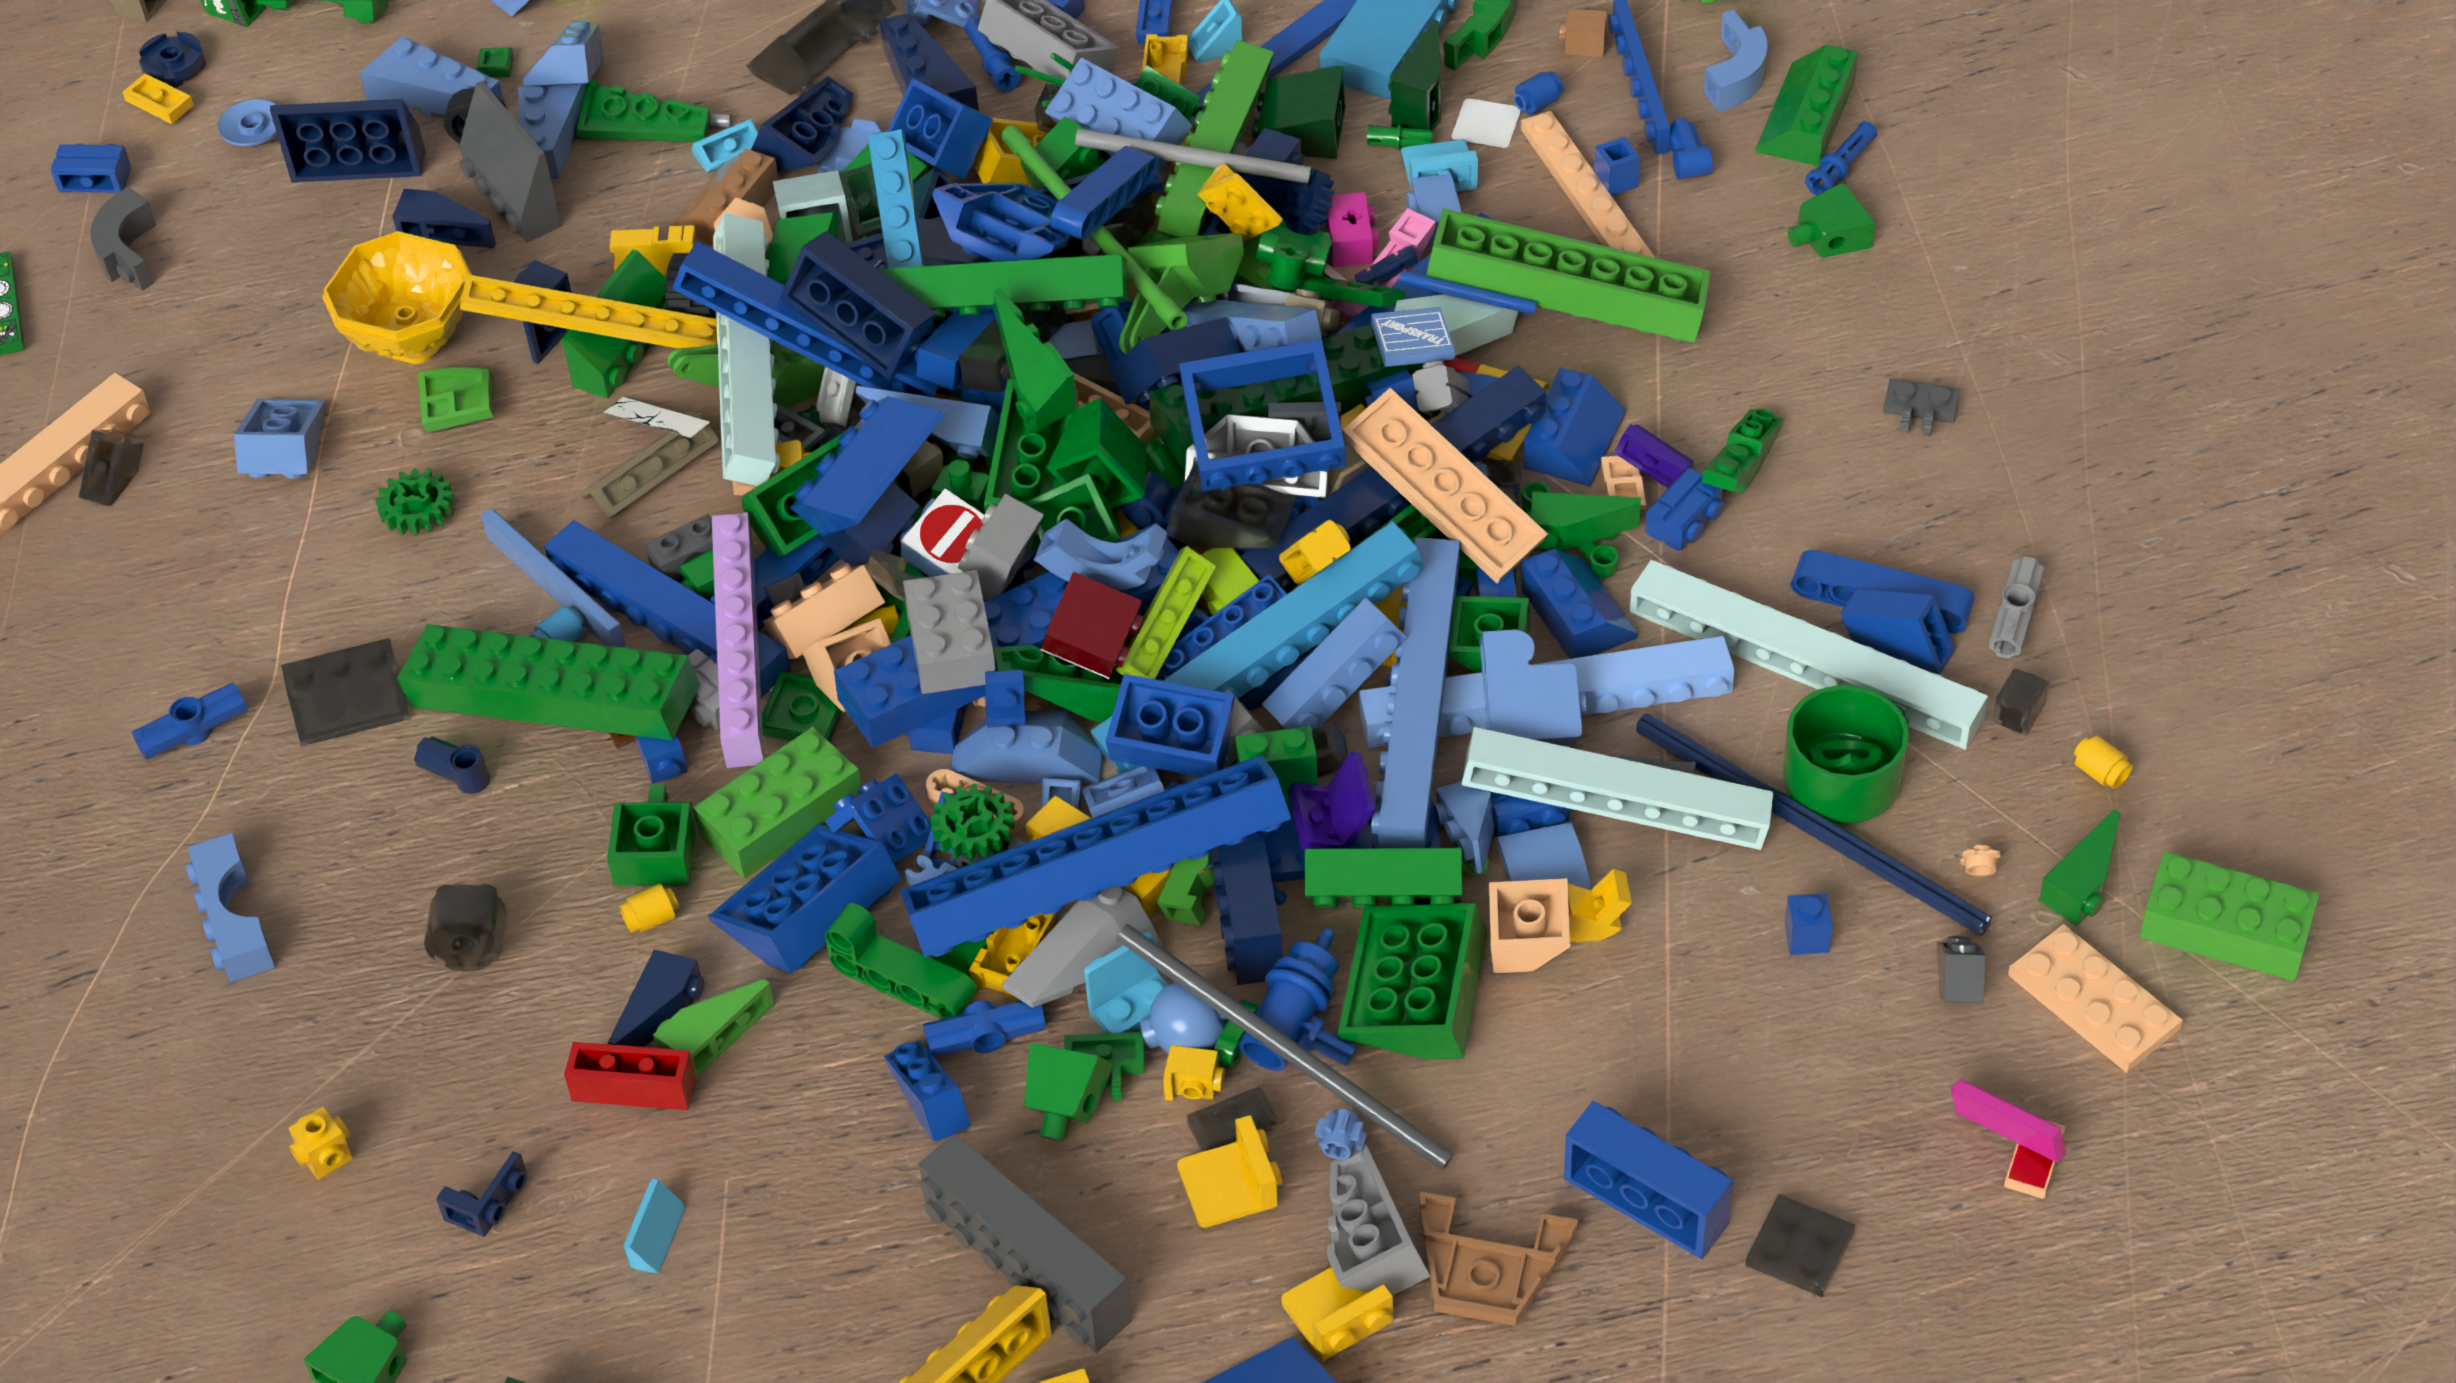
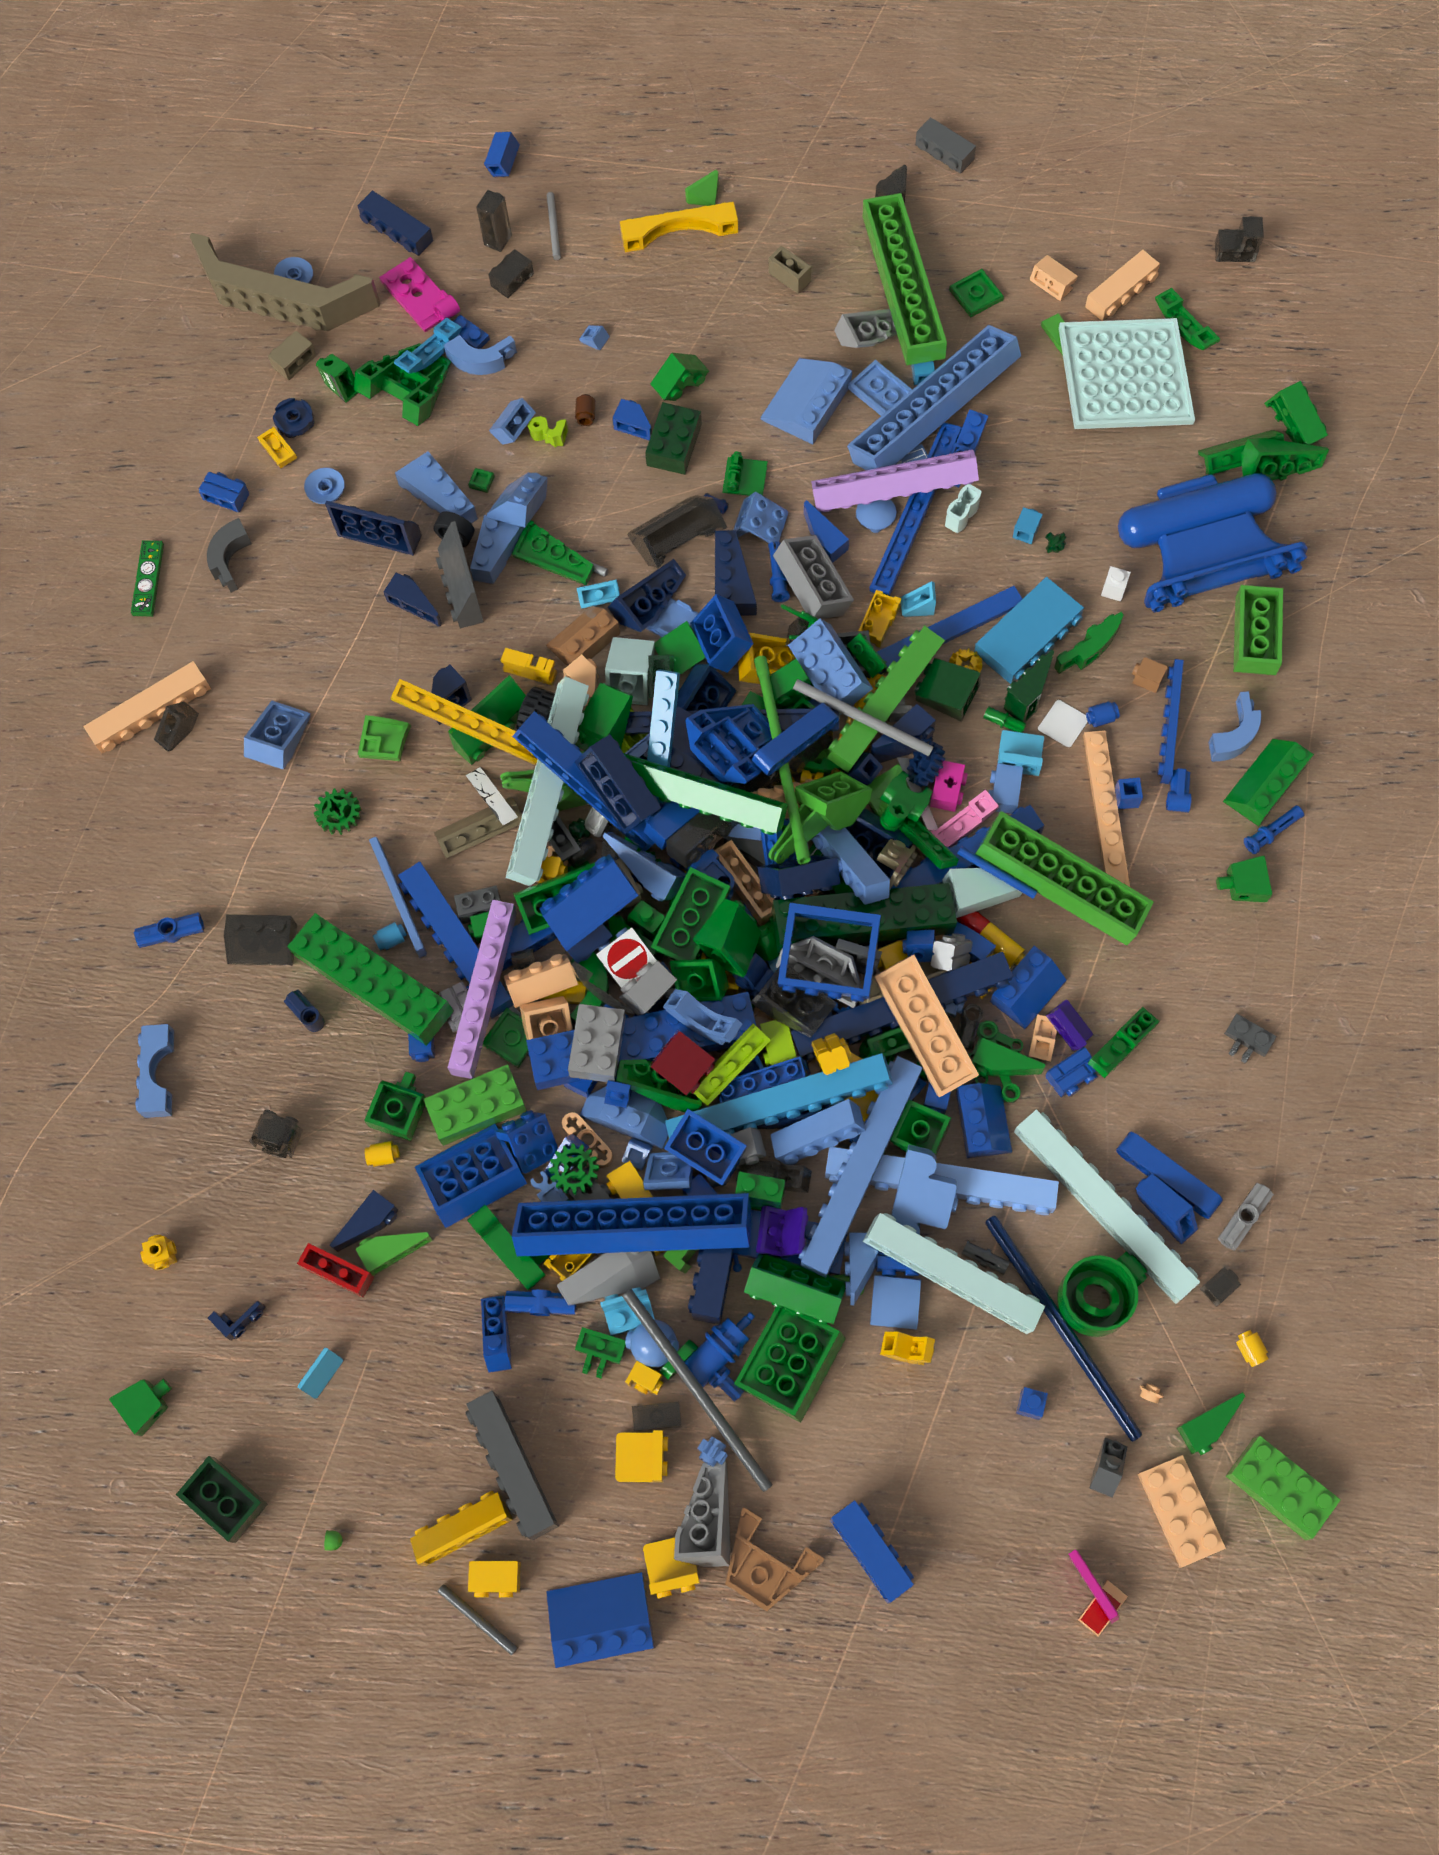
camera: 20 degrees right, 20 degrees up
yellow rock [322,231,472,364] -> none
green wedge [993,288,1074,431] -> none
green torso [1024,1042,1114,1142] -> none
yellow bracket [1197,163,1283,241] -> none
dark blue axle [1354,246,1418,285] -> none
medium blue tile [1371,307,1455,367] -> none
light nougat slope [1489,879,1570,973] -> none
clear smoke plate [1745,1194,1855,1298] -> none

